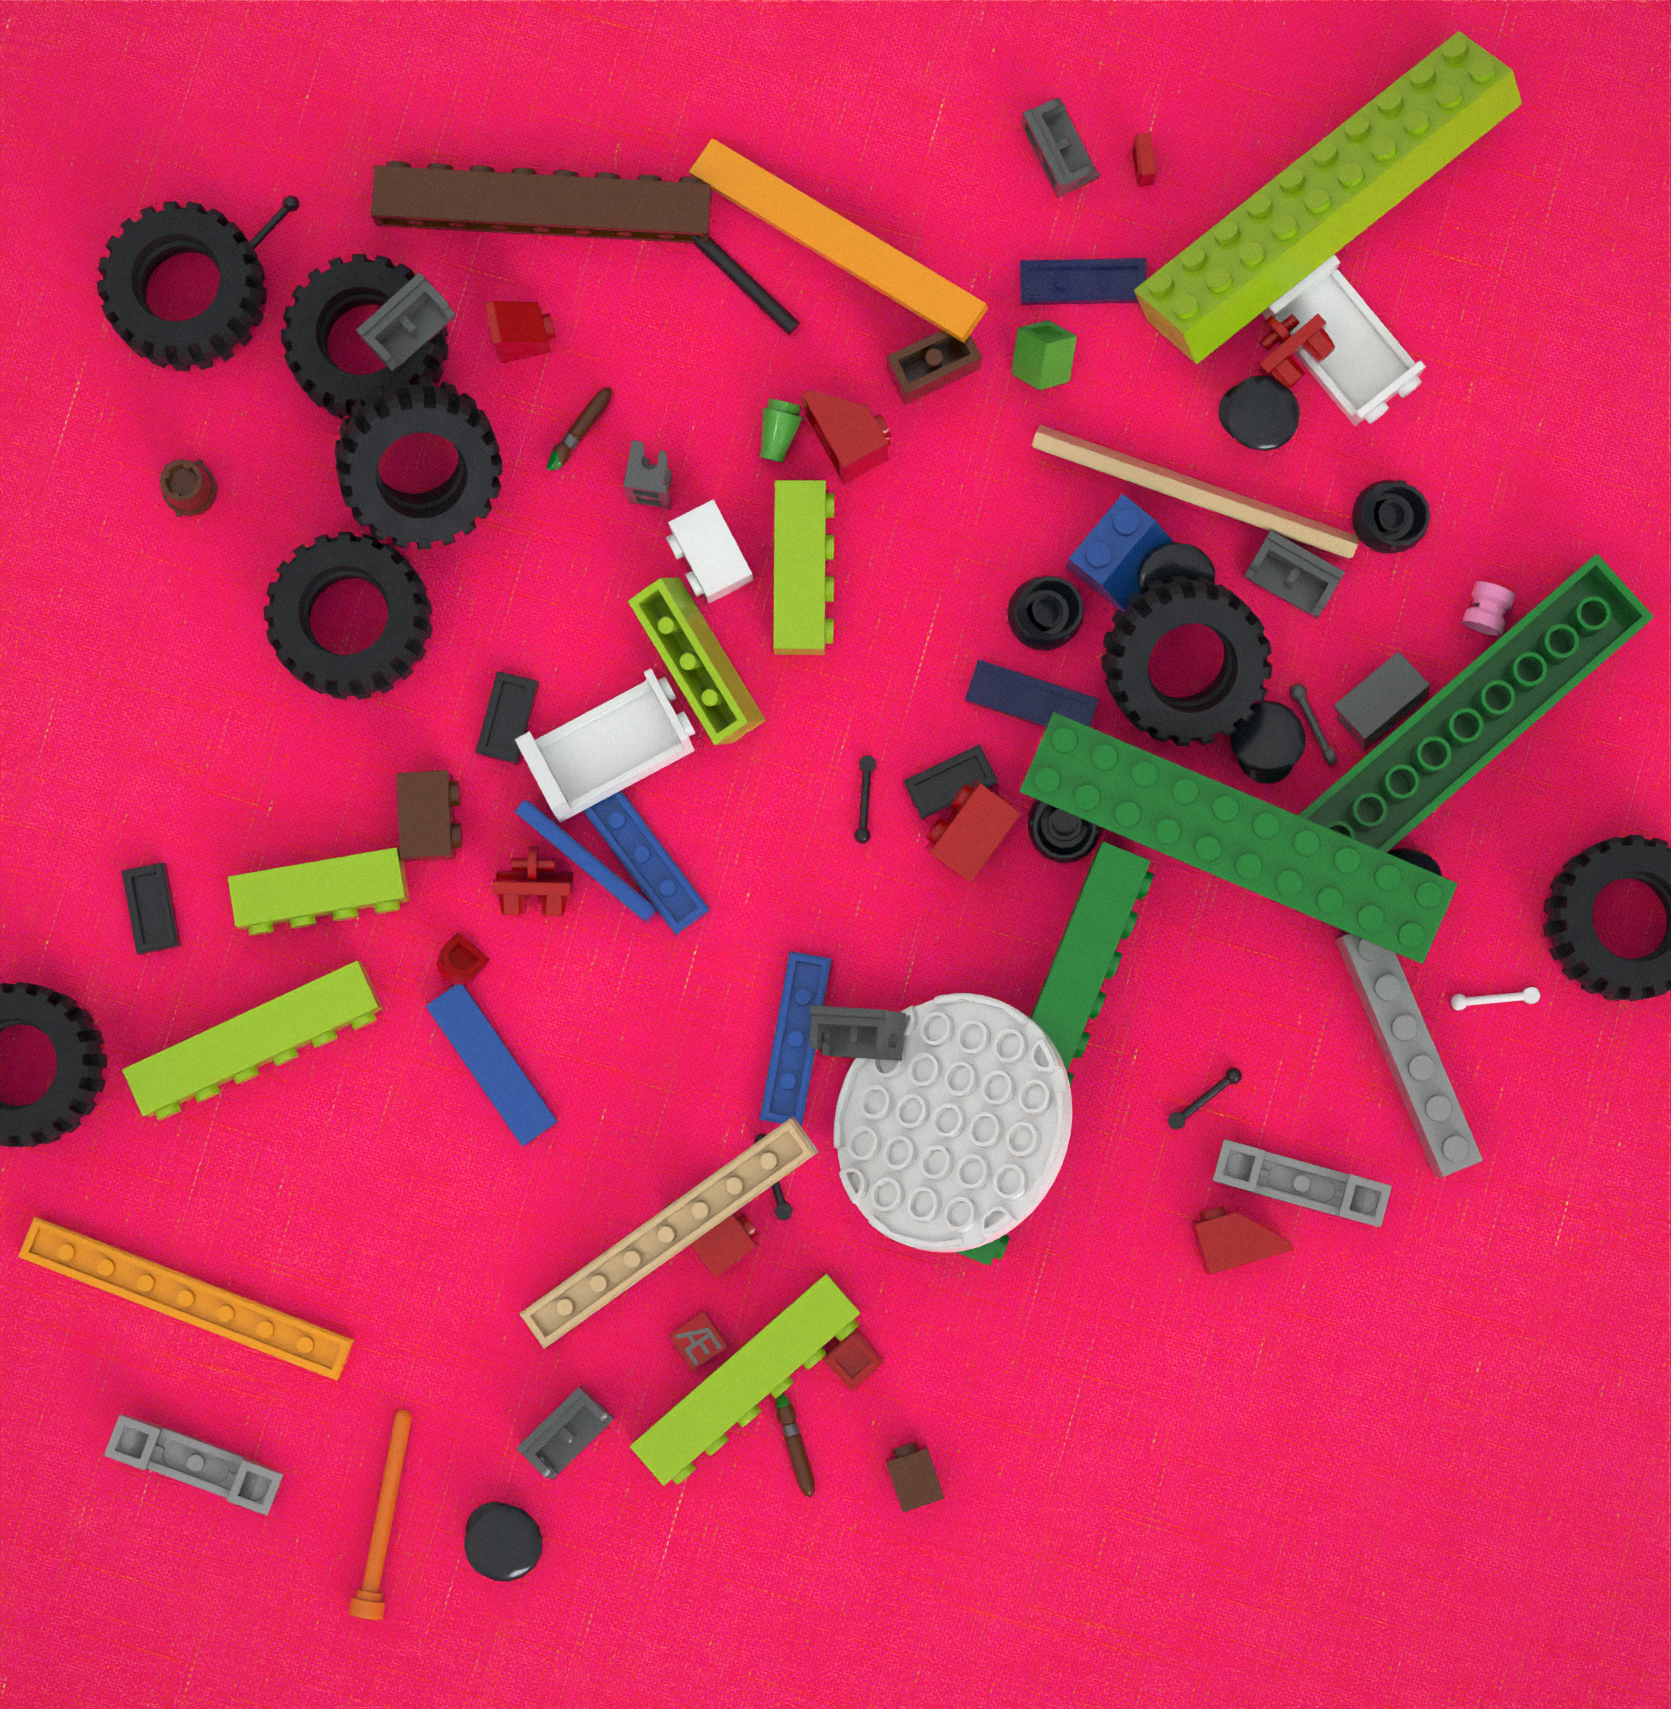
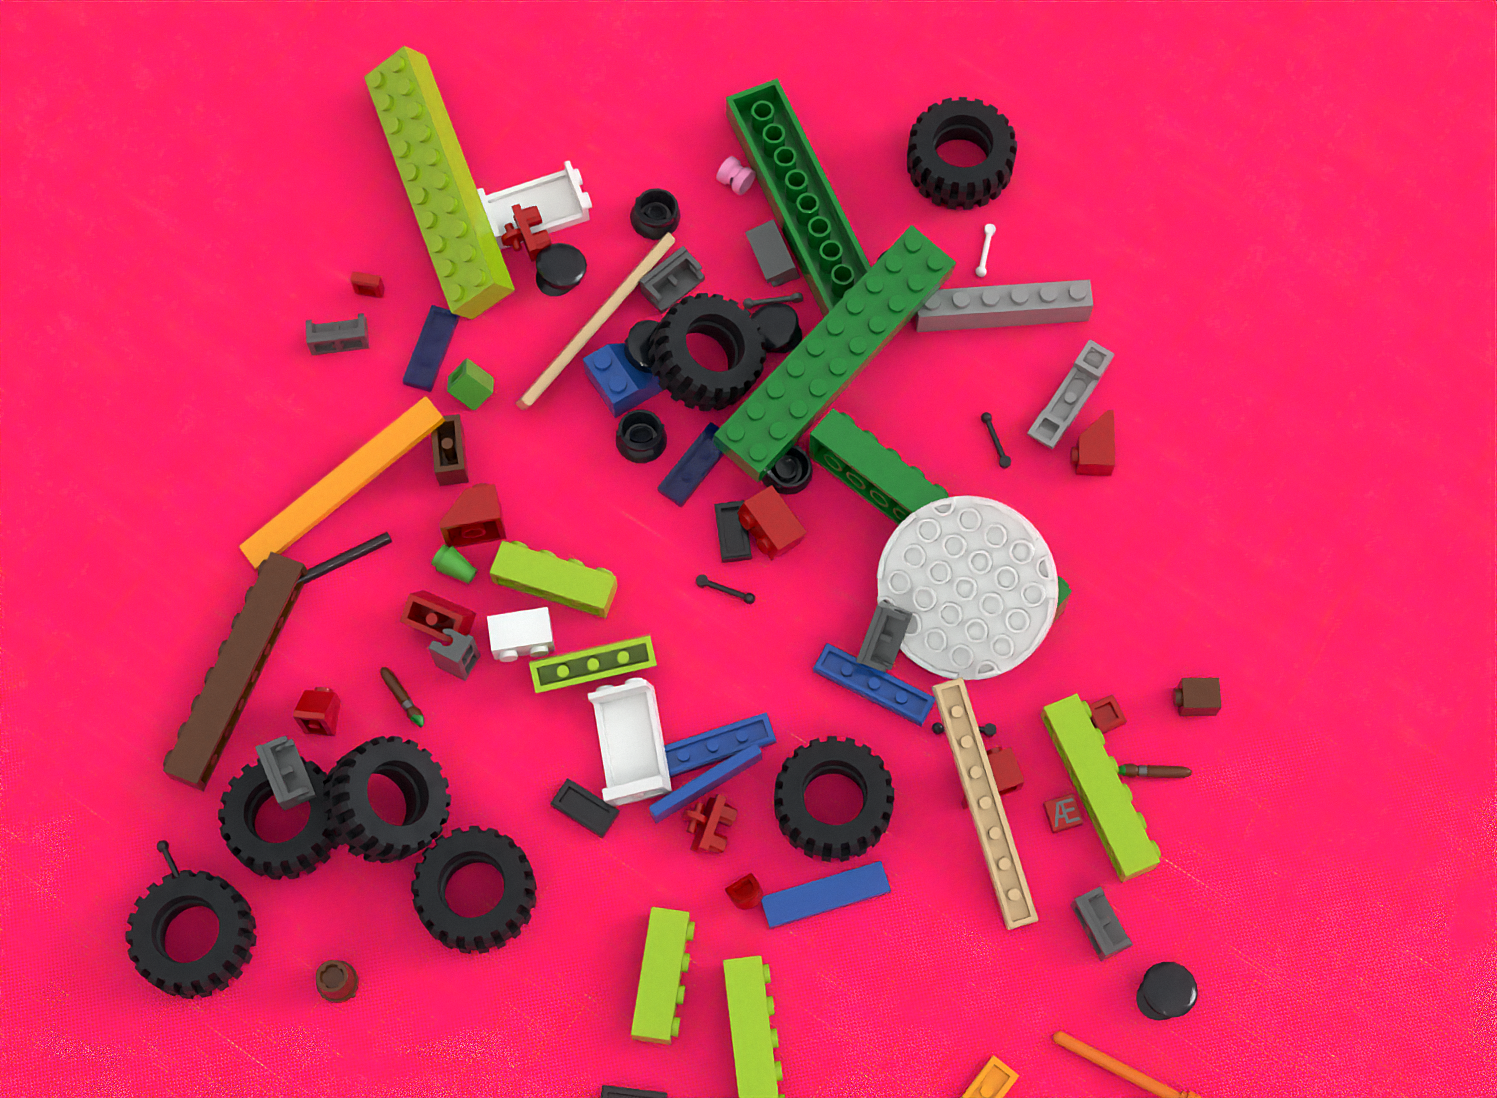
camera: 75 degrees left, 15 degrees down
reddish brown brick [396,770,463,862] -> none
none -> red brick [400,590,477,644]
none -> black tyre [774,736,895,862]

